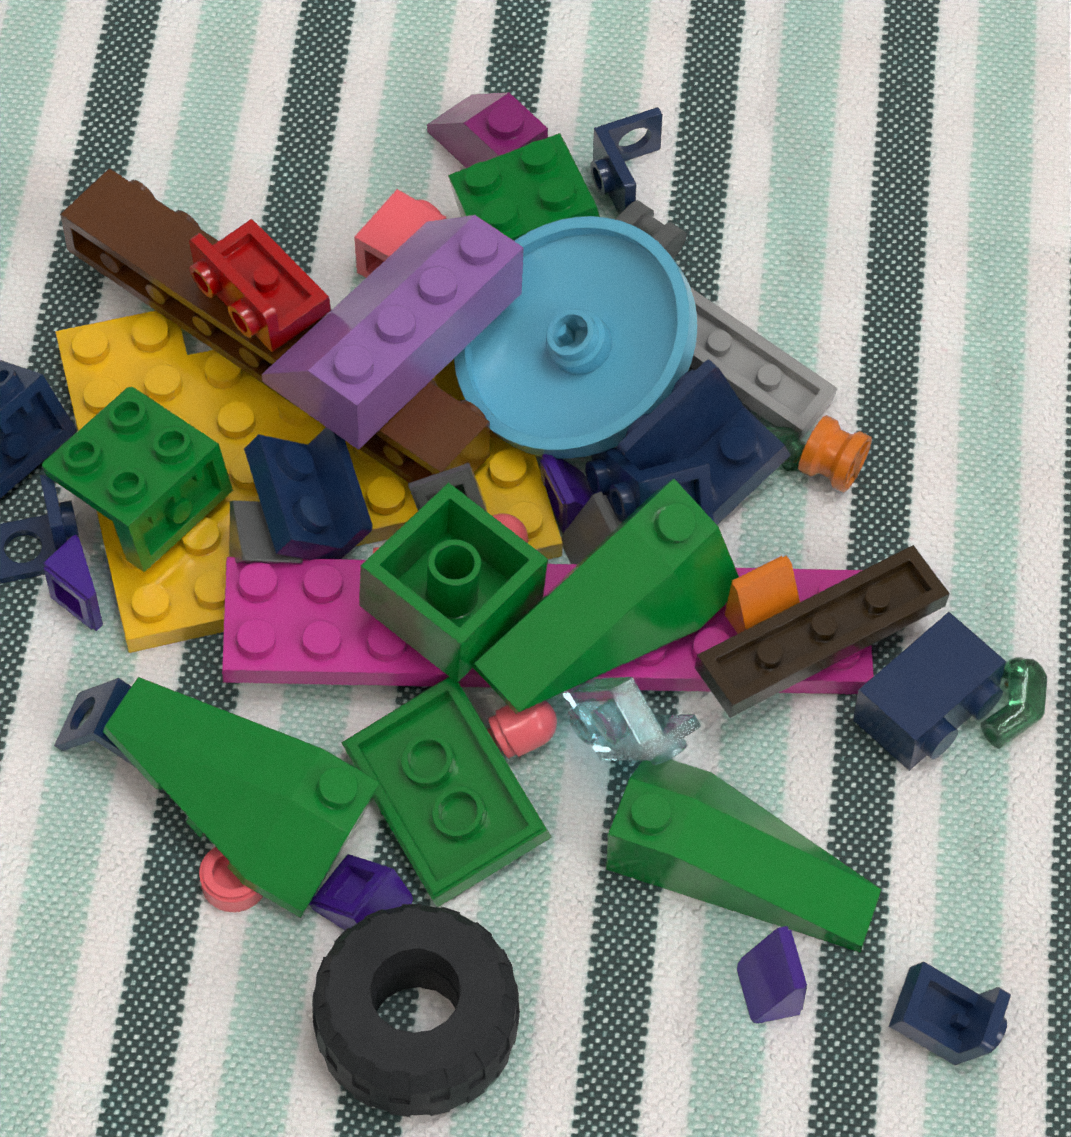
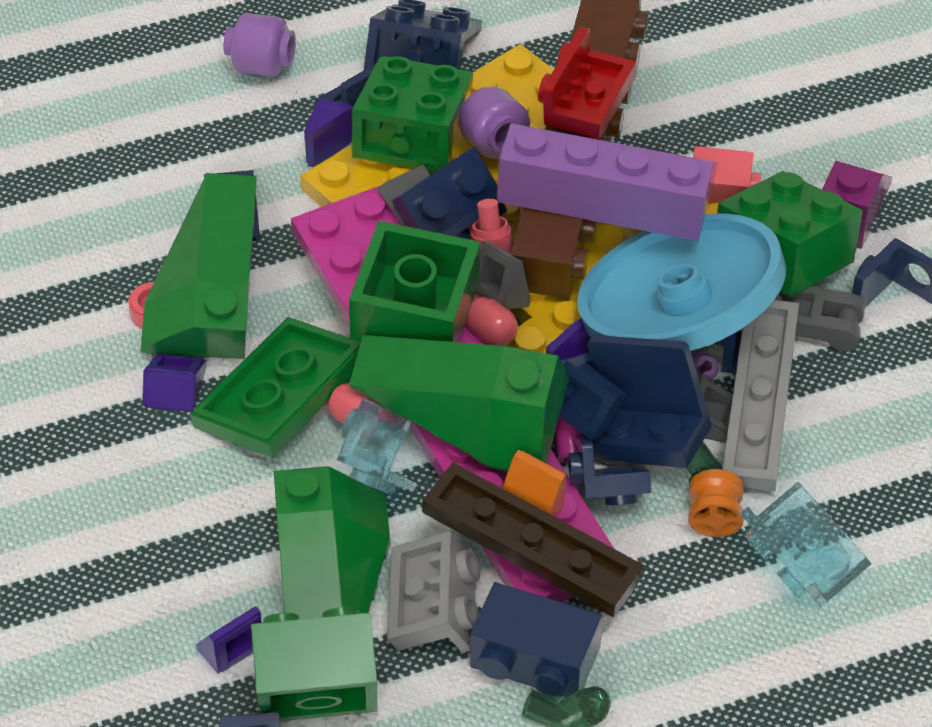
camera: 65 degrees right, 10 degrees down
black tyre [312,904,520,1117] -> none
none -> brick [251,607,378,721]
none -> light grey bracket [387,530,481,653]
none -> medium lavender head [458,86,530,159]
none -> coral cylinder [471,199,513,254]
none -> dark blue bracket [568,438,651,505]
none -> clear light blue bracket [739,481,872,608]

